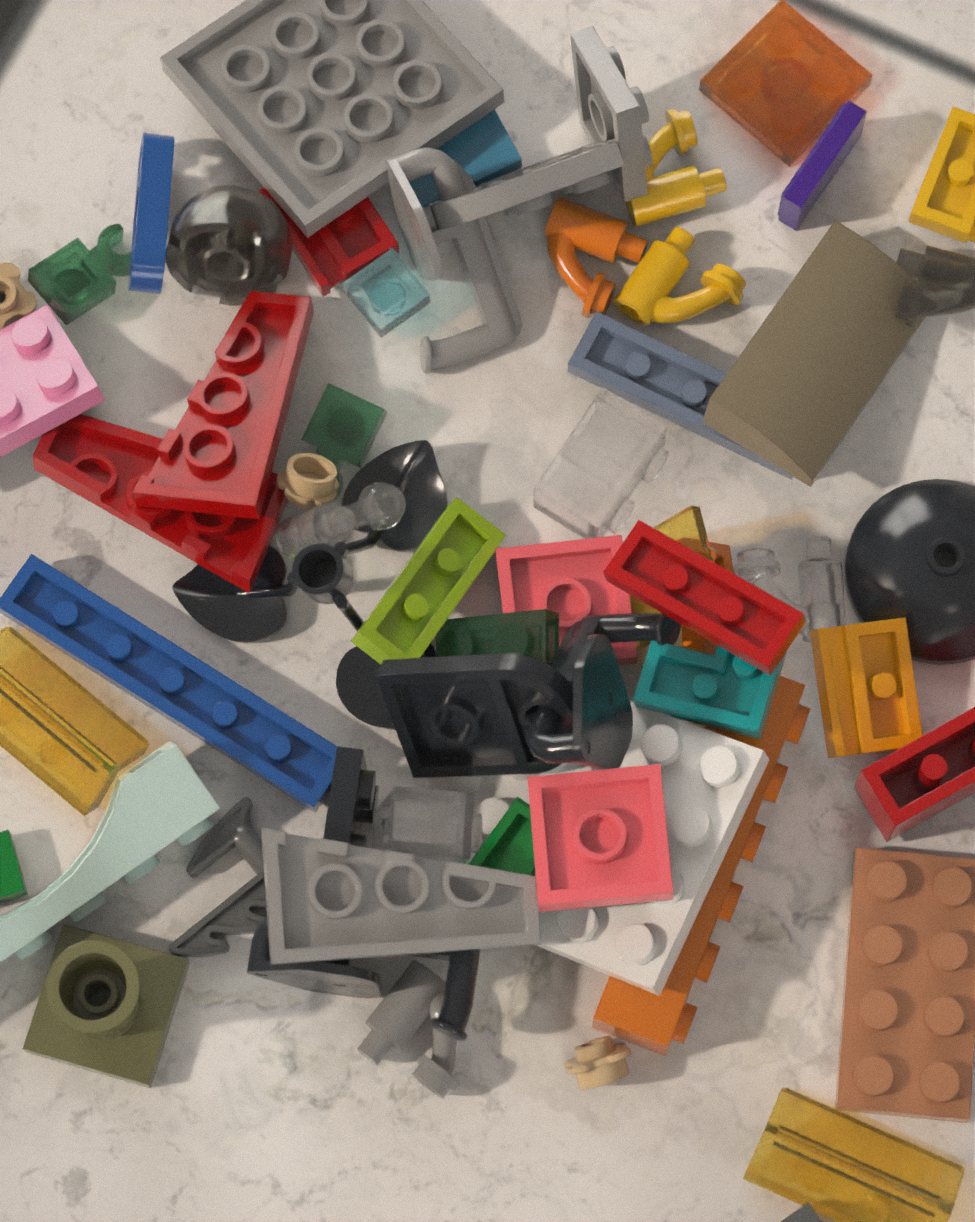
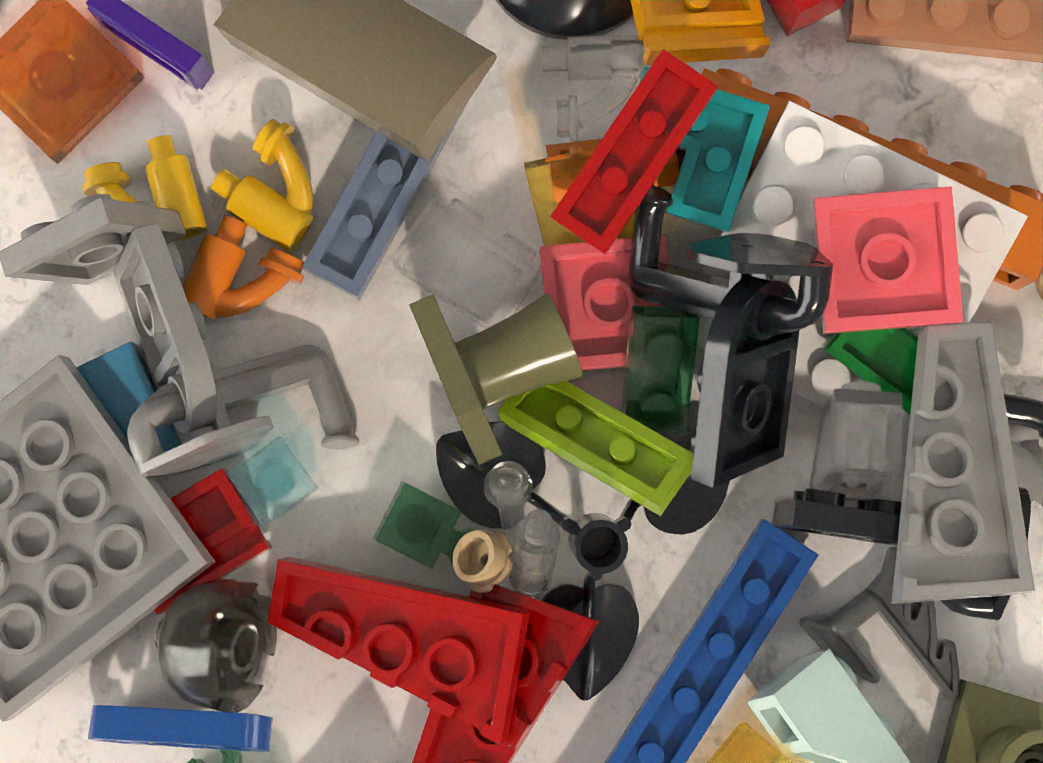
camera: 90 degrees left, 10 degrees up
none -> olive plant [409,292,583,465]

